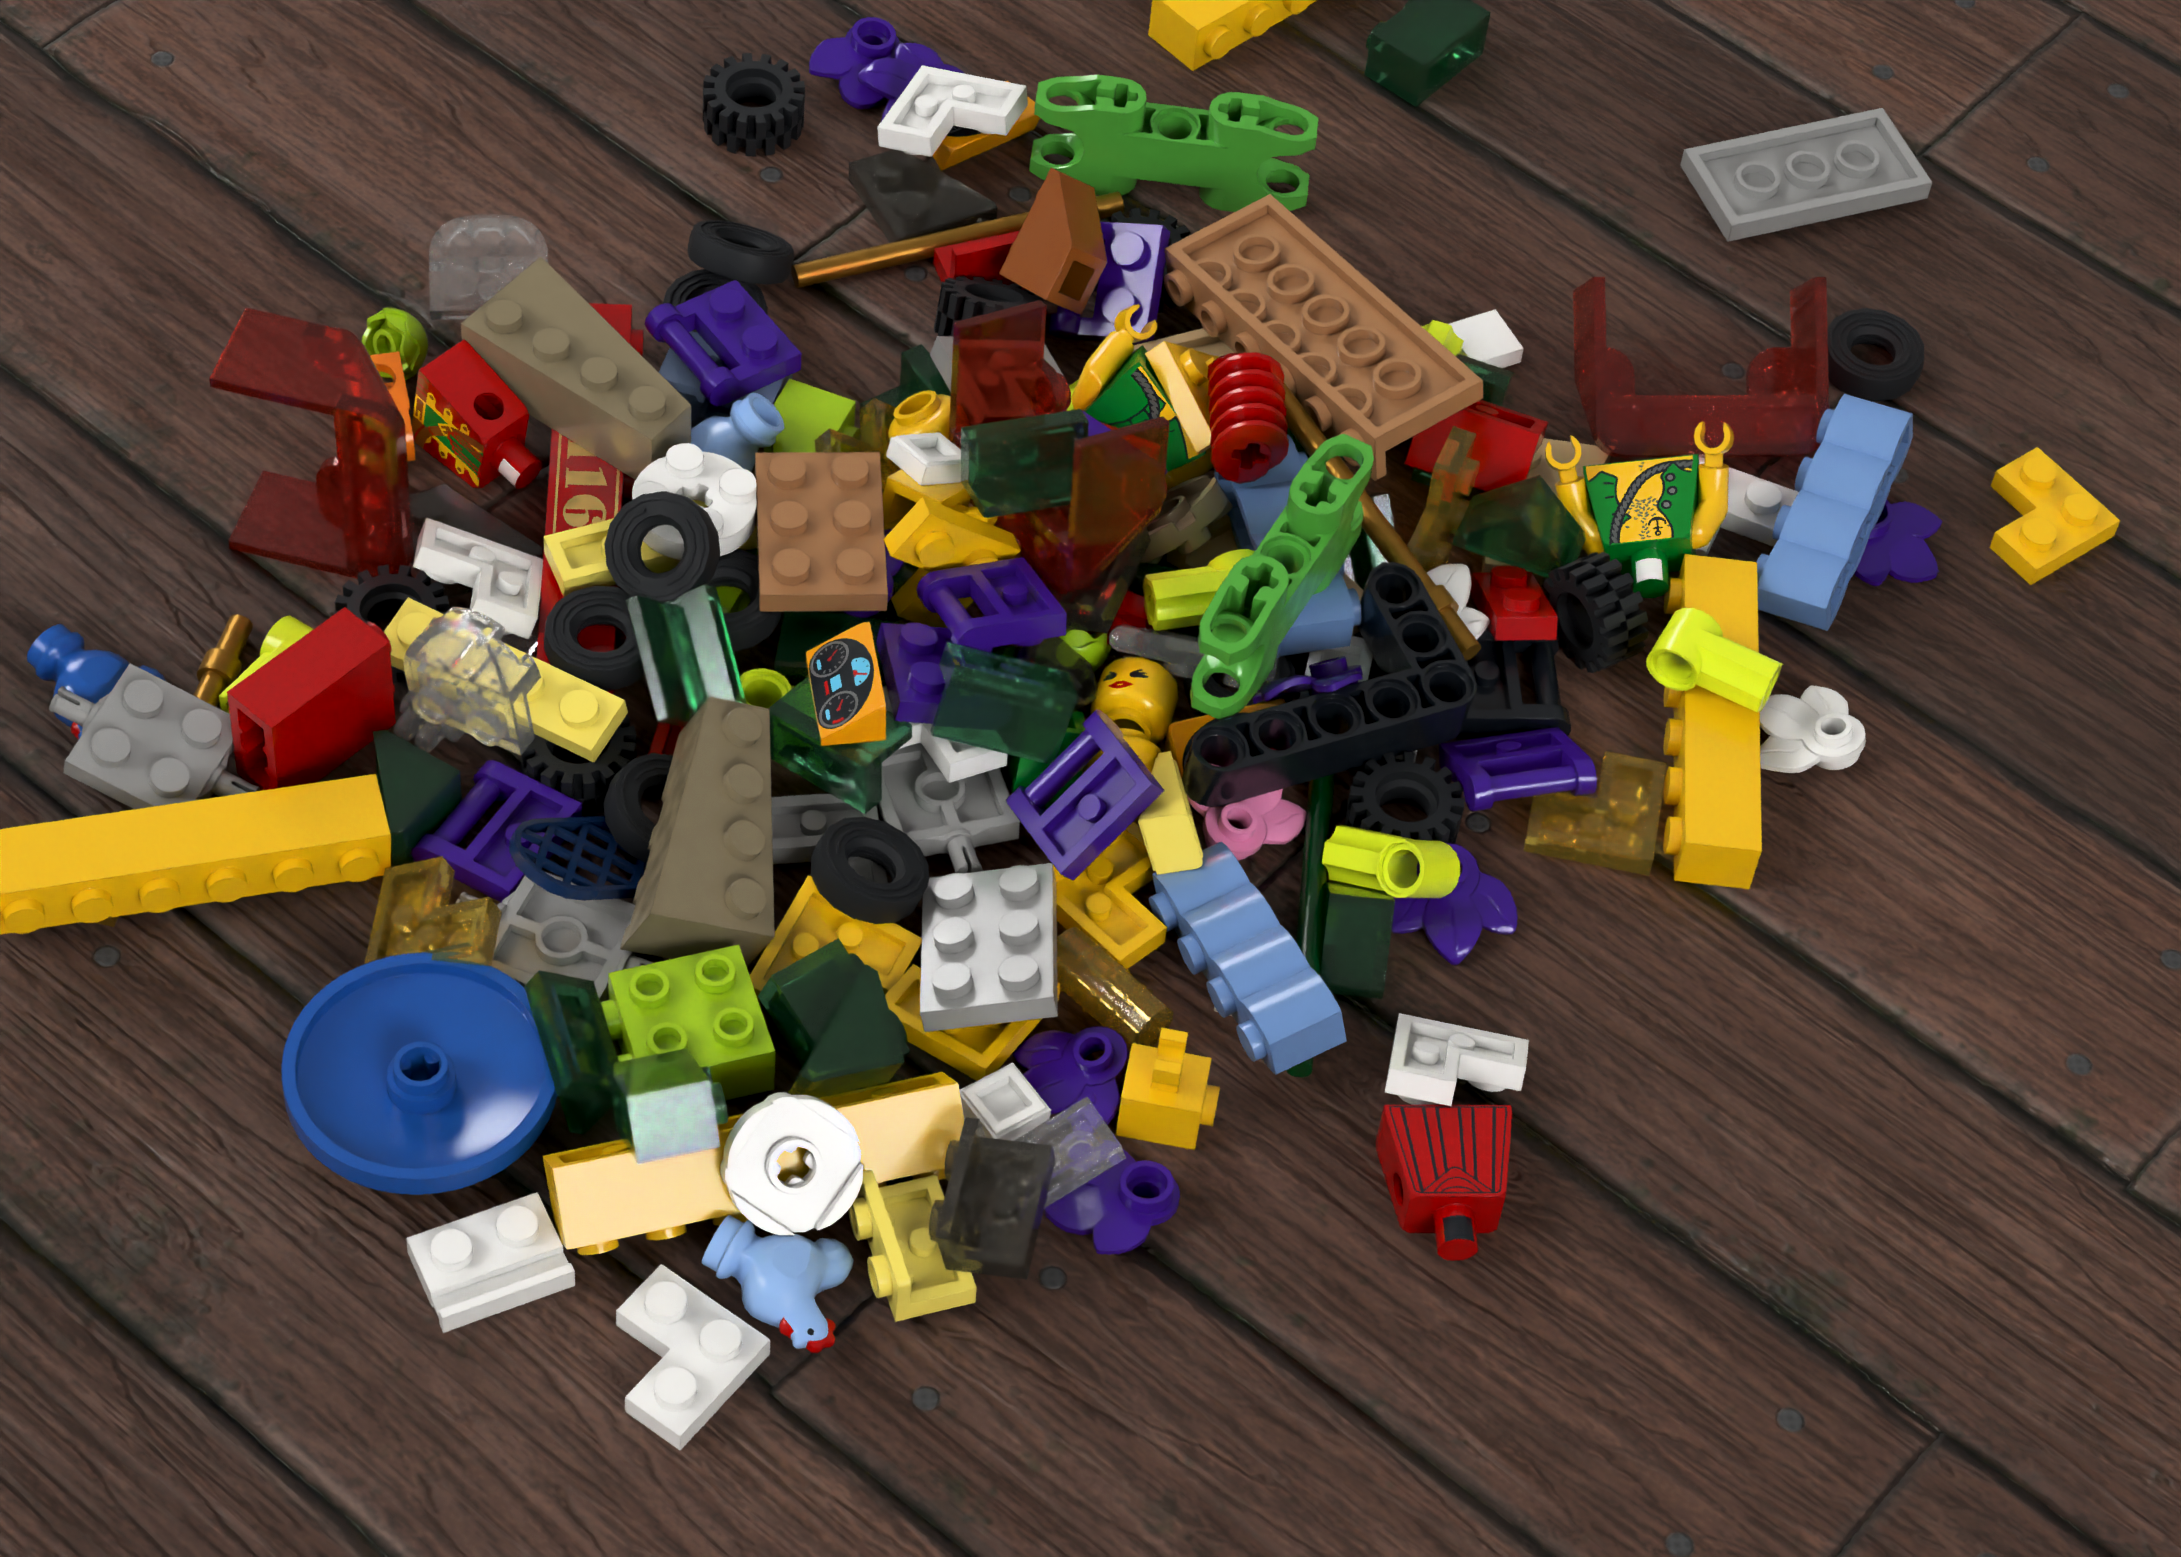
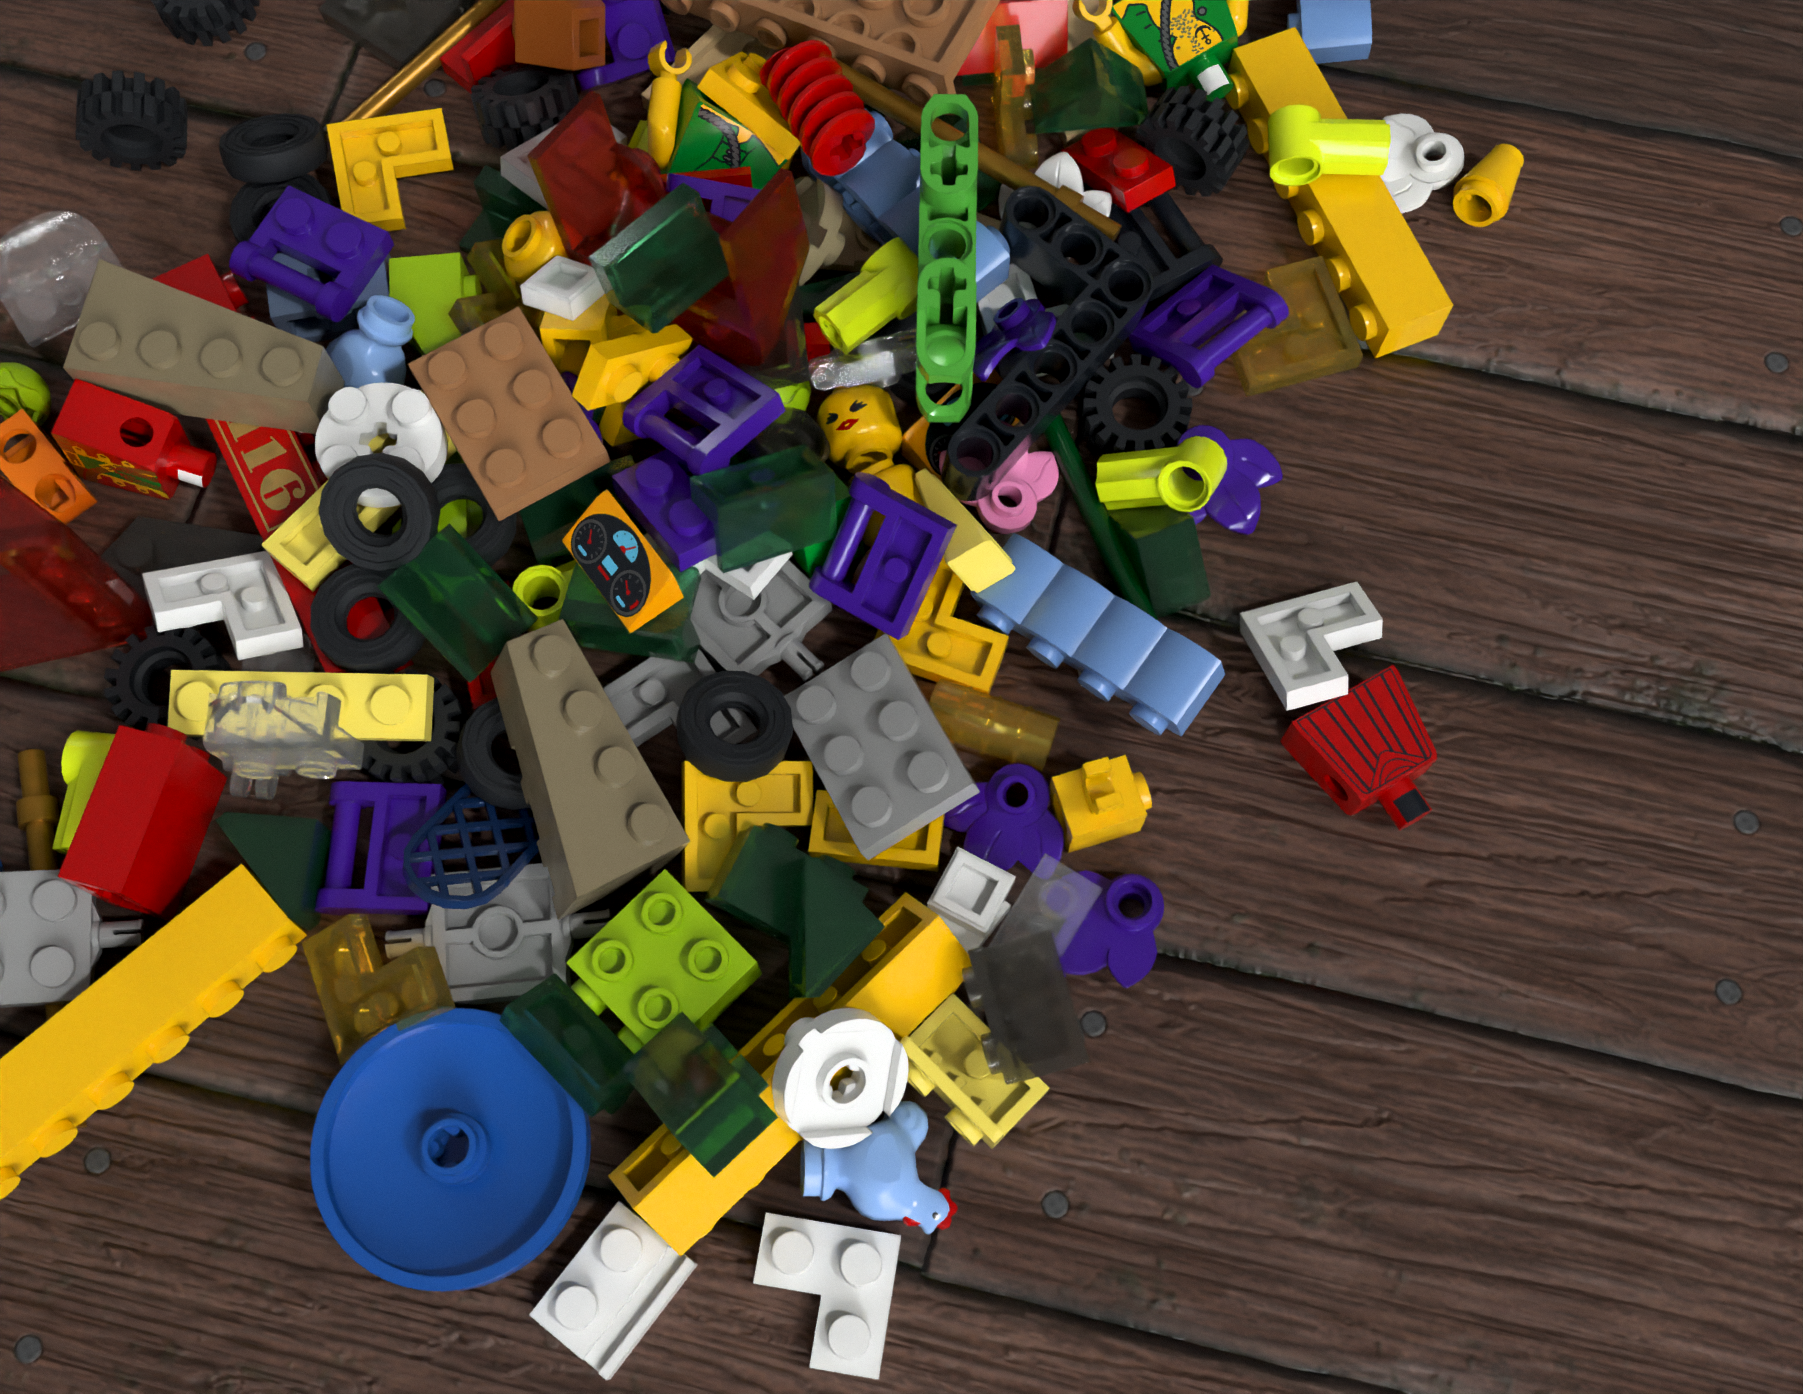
camera: 20 degrees left, 20 degrees up
none -> black tyre [75,70,188,171]
none -> yellow plate [326,108,454,231]
none -> yellow cone [1453,144,1524,227]

